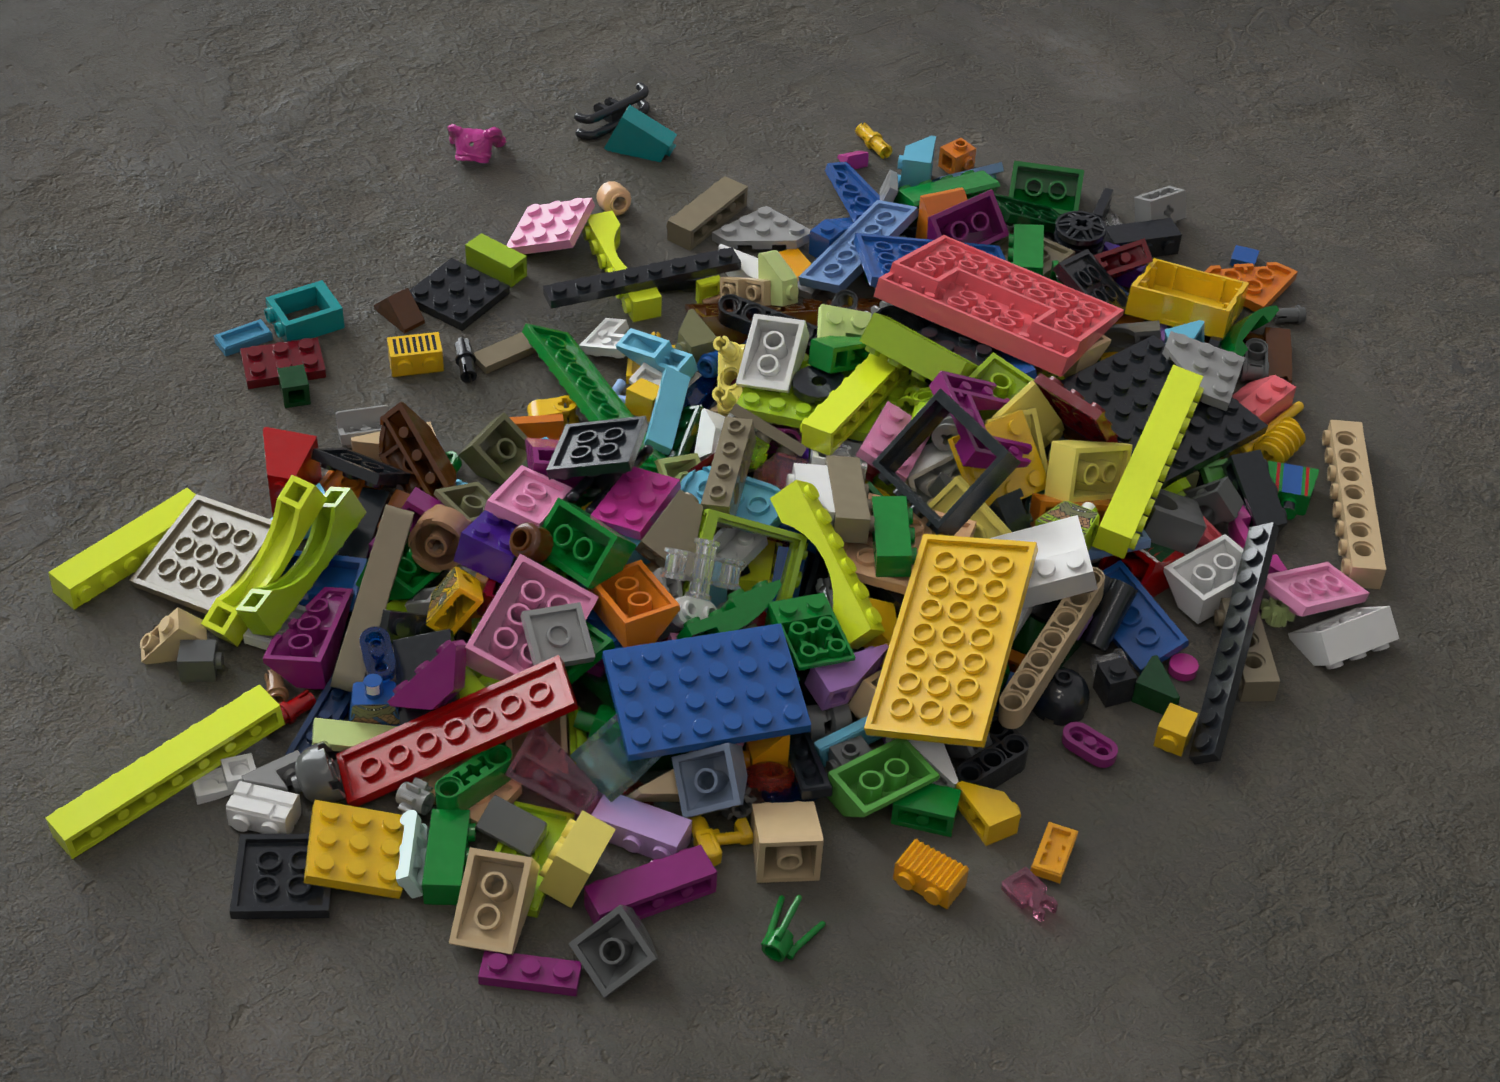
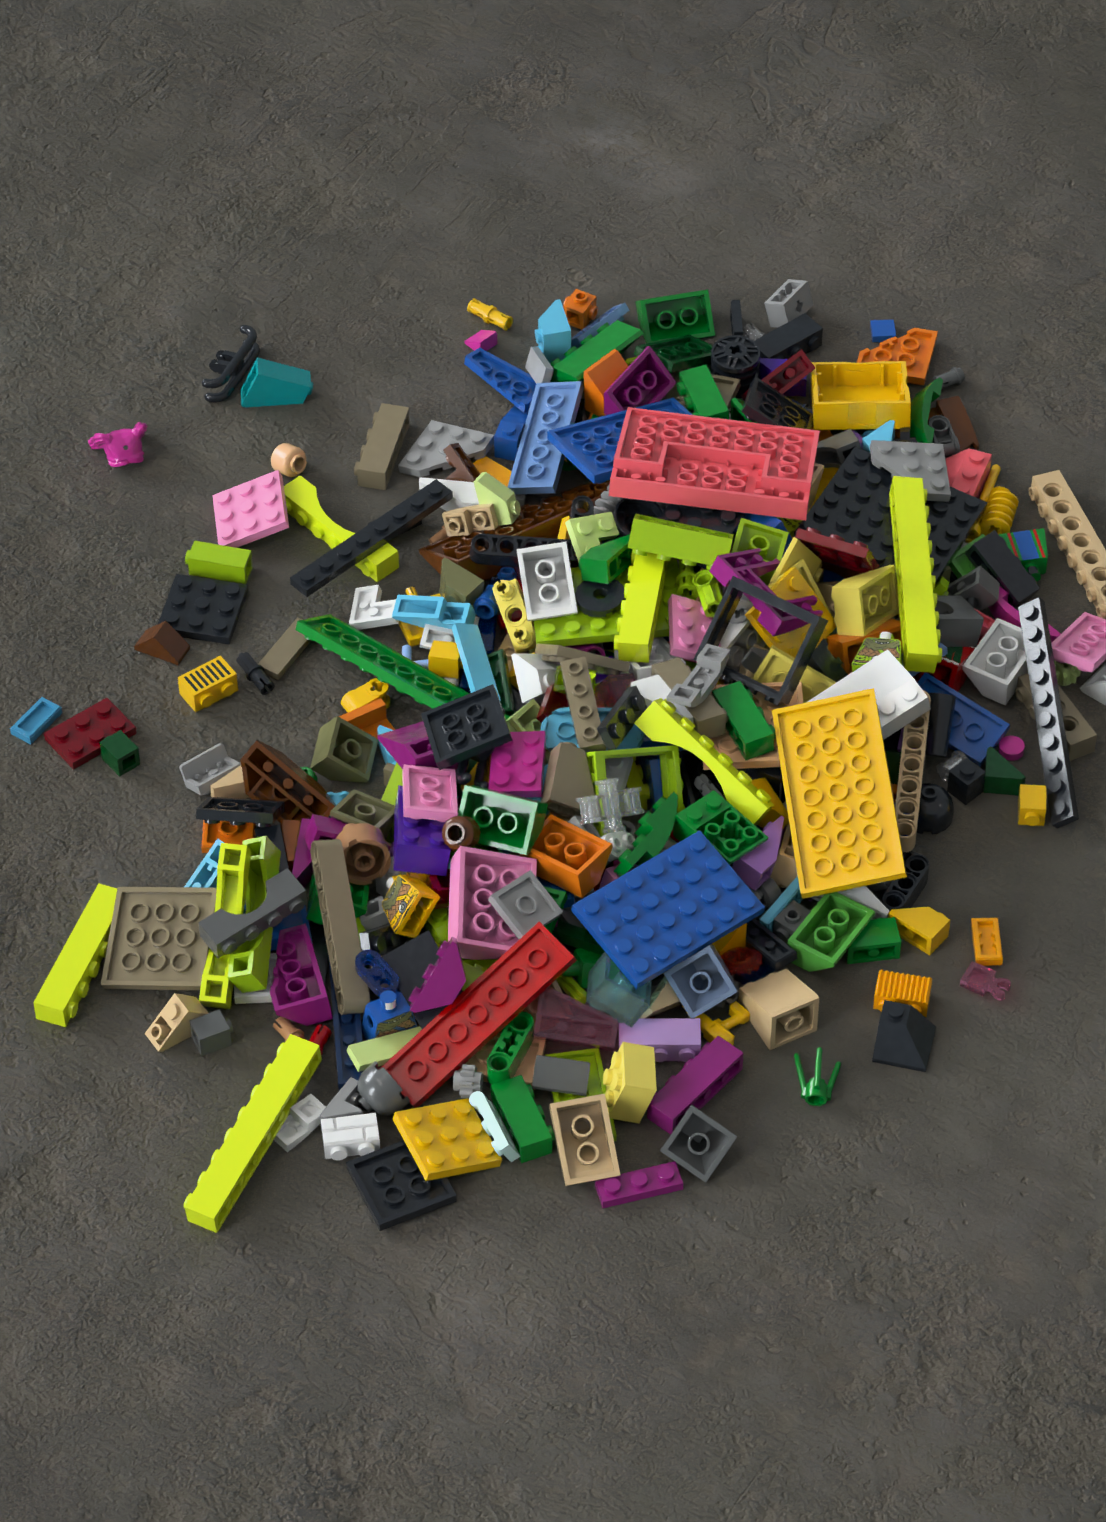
camera: 20 degrees left, 5 degrees up
red slope [263,427,322,515] -> none
teal window [264,280,345,342] -> none
neon yellow tile [696,275,720,303] -> none
magenta plate [1062,722,1118,768] -> none
none -> dark grey arch [198,868,307,958]
none -> reddish brown slope [443,443,480,482]
none -> black plate [597,686,647,750]
none -> light grey slope [667,644,731,707]
none -> black slope [872,1000,936,1072]

